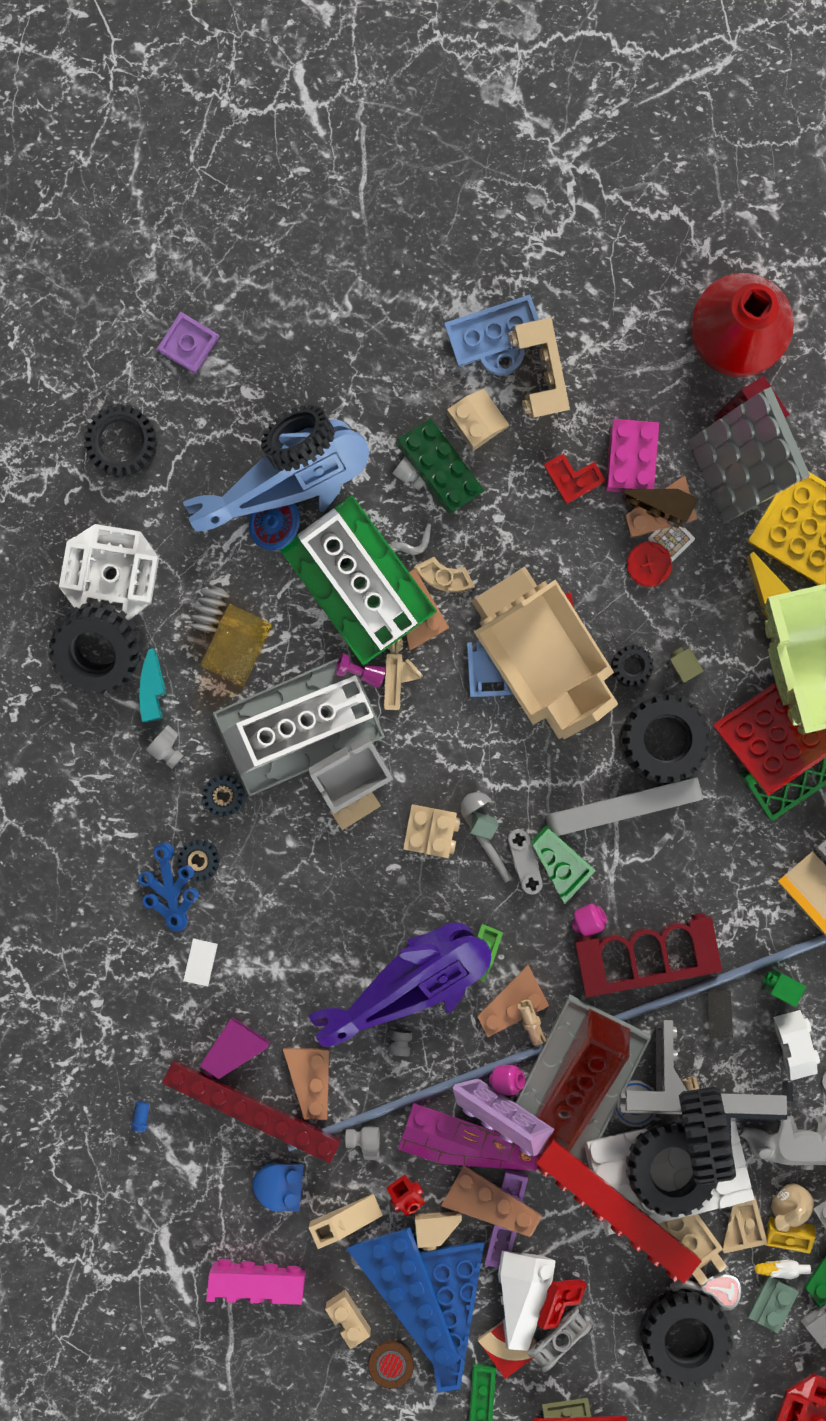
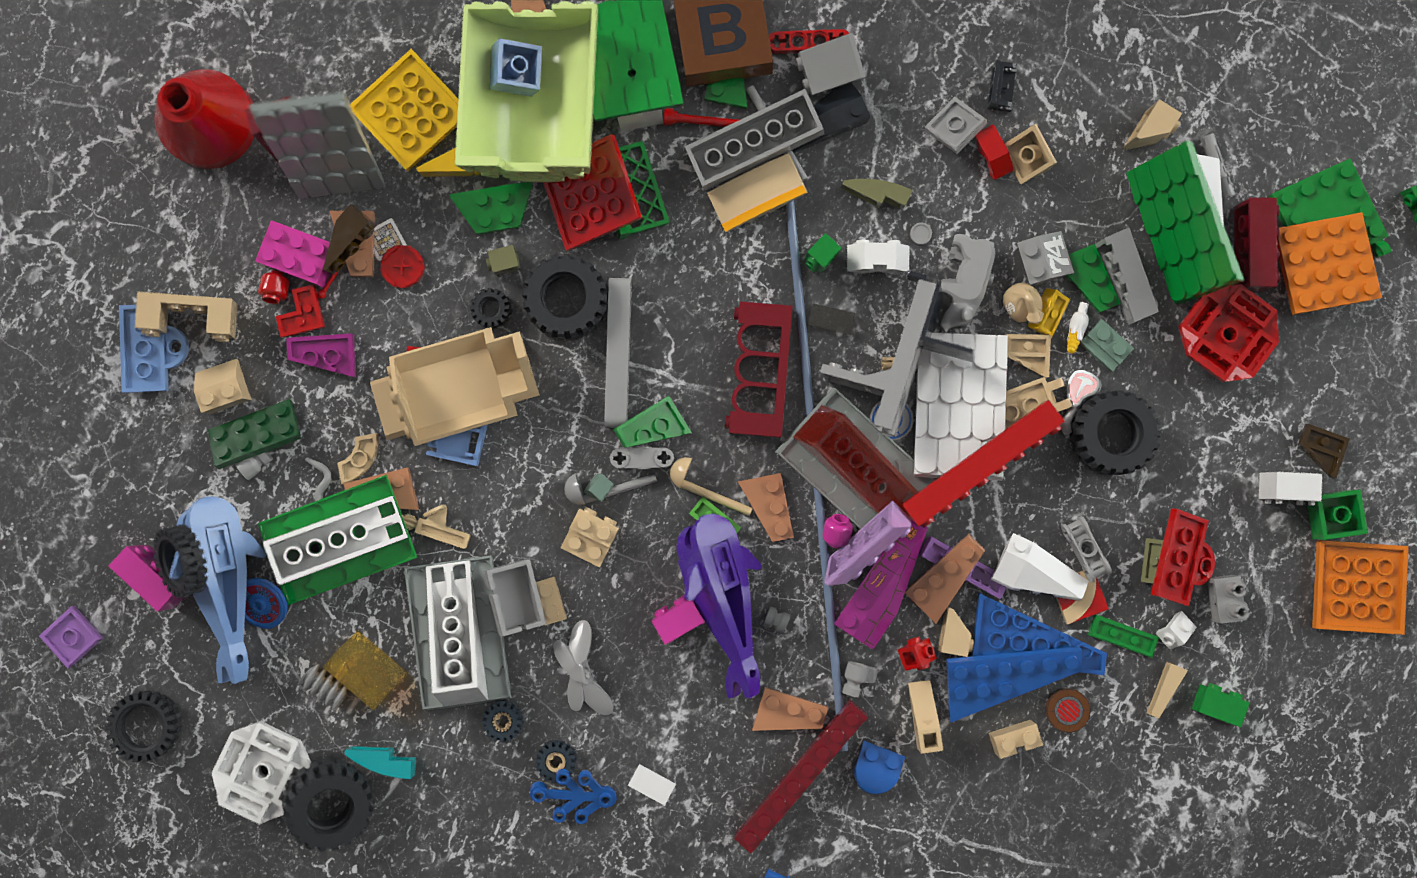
camera: 70 degrees left, 0 degrees up
light grey piece [146,725,184,769] -> none
magenta slope [200,1017,270,1079] -> none
dark pink wedge [206,1259,306,1305] -> none
magenta piece [334,653,385,689] -> none
tan pin [517,1000,546,1046] -> none
red plate [537,1279,587,1329] -> none
dark pink head [571,904,607,936] -> none
black tyre [626,1122,718,1217] -> none
black tyre [679,1087,736,1185] -> none
none -> dark pink brick [109,545,184,612]
none -> red head [258,270,290,304]
none -> magenta wing [286,333,356,377]
none -> red hinge [318,261,346,299]
none -> green wing [450,182,534,235]
none -> light grey piece [553,620,614,715]
none -> dark pink brick [652,595,704,644]
none -> tan piece [670,457,753,516]

